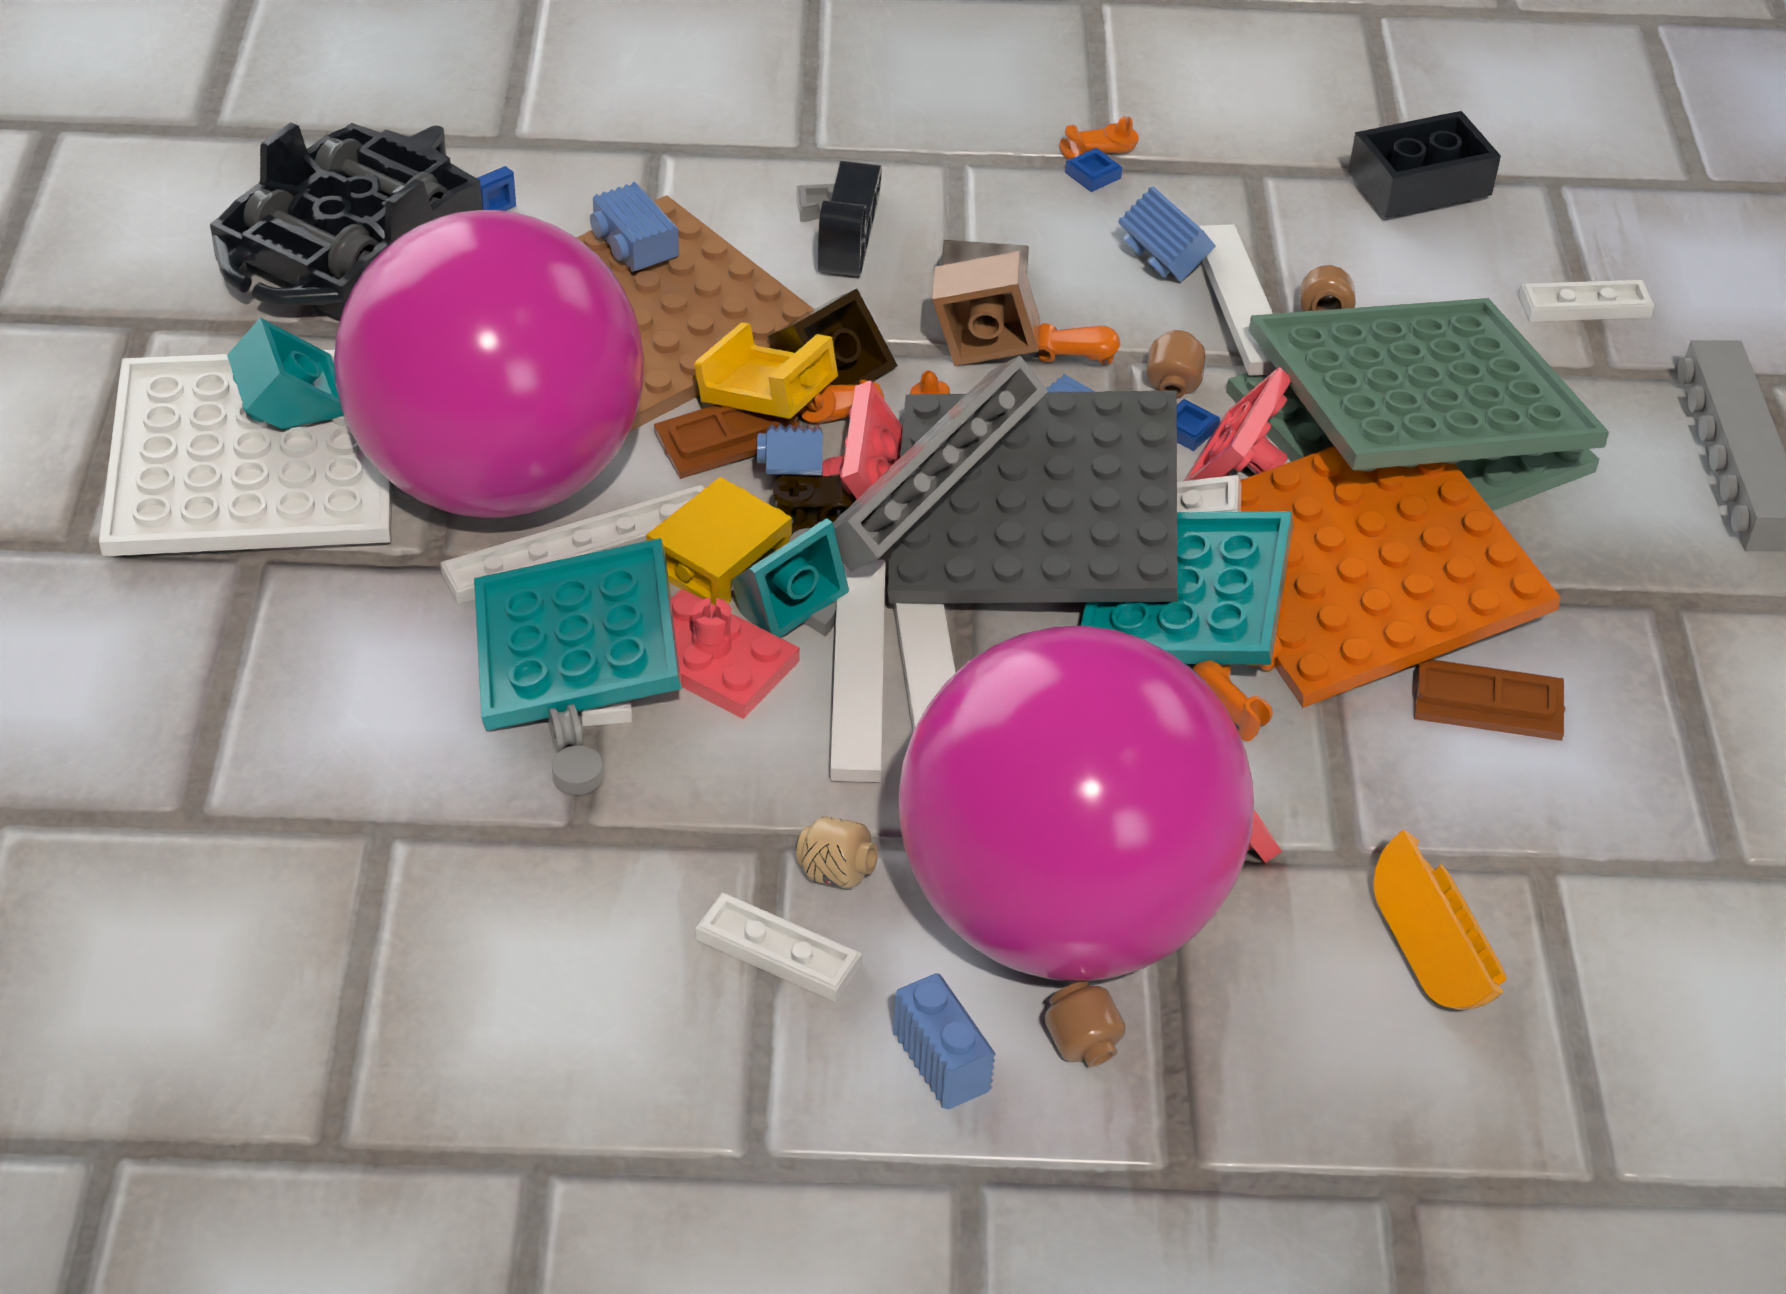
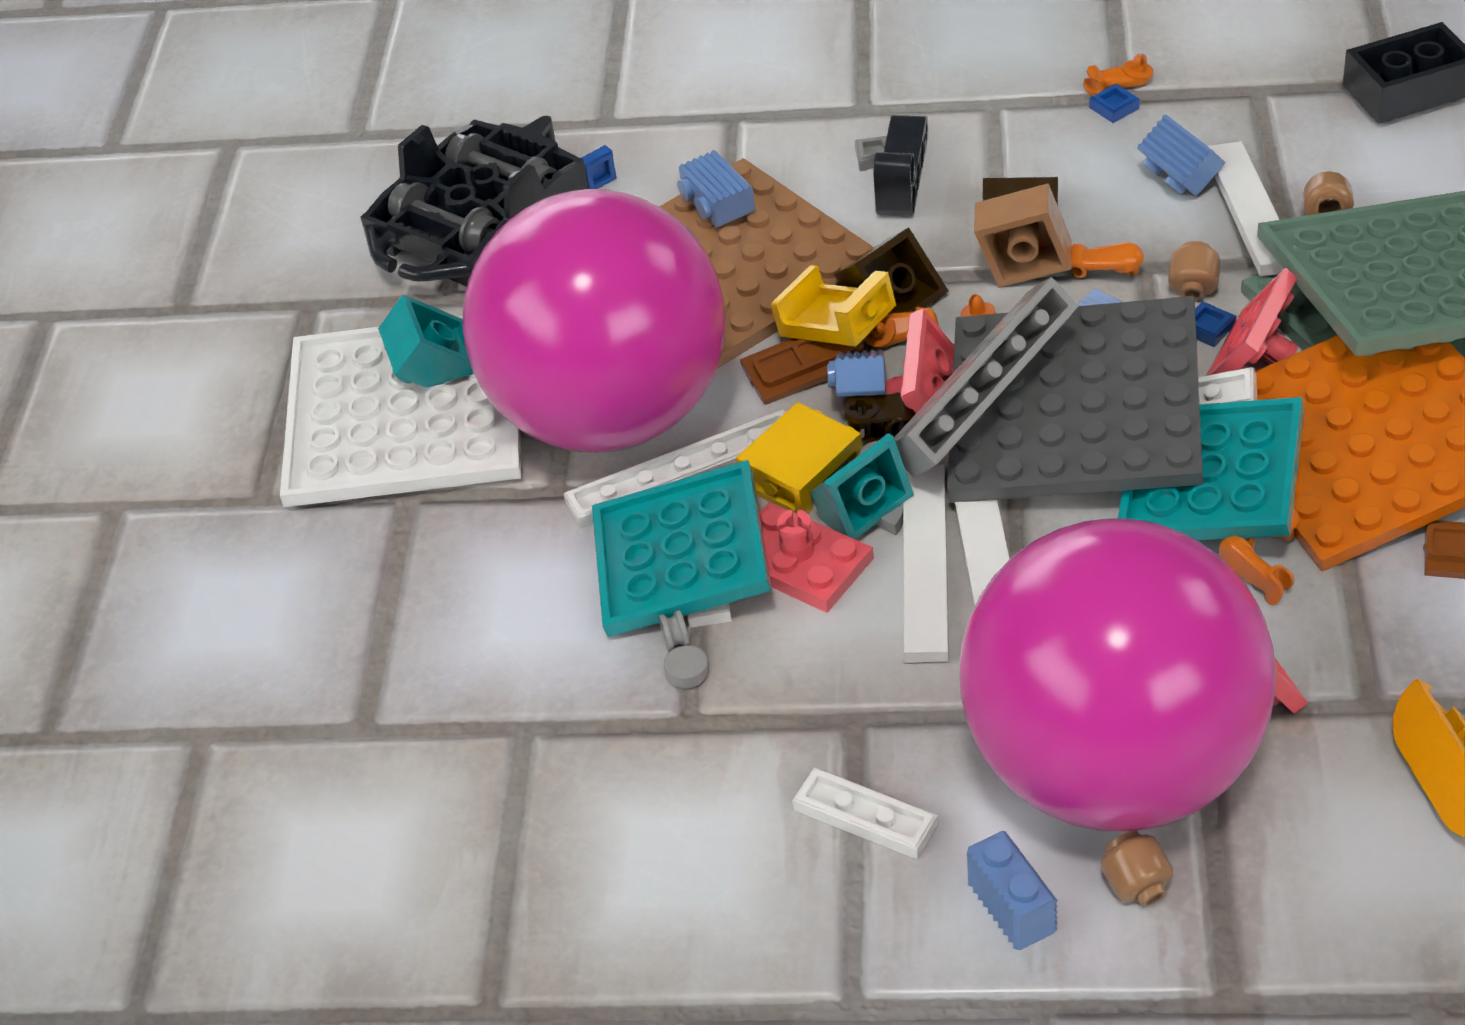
camera: 10 degrees right, 0 degrees up
tan head [796,816,878,889] -> none

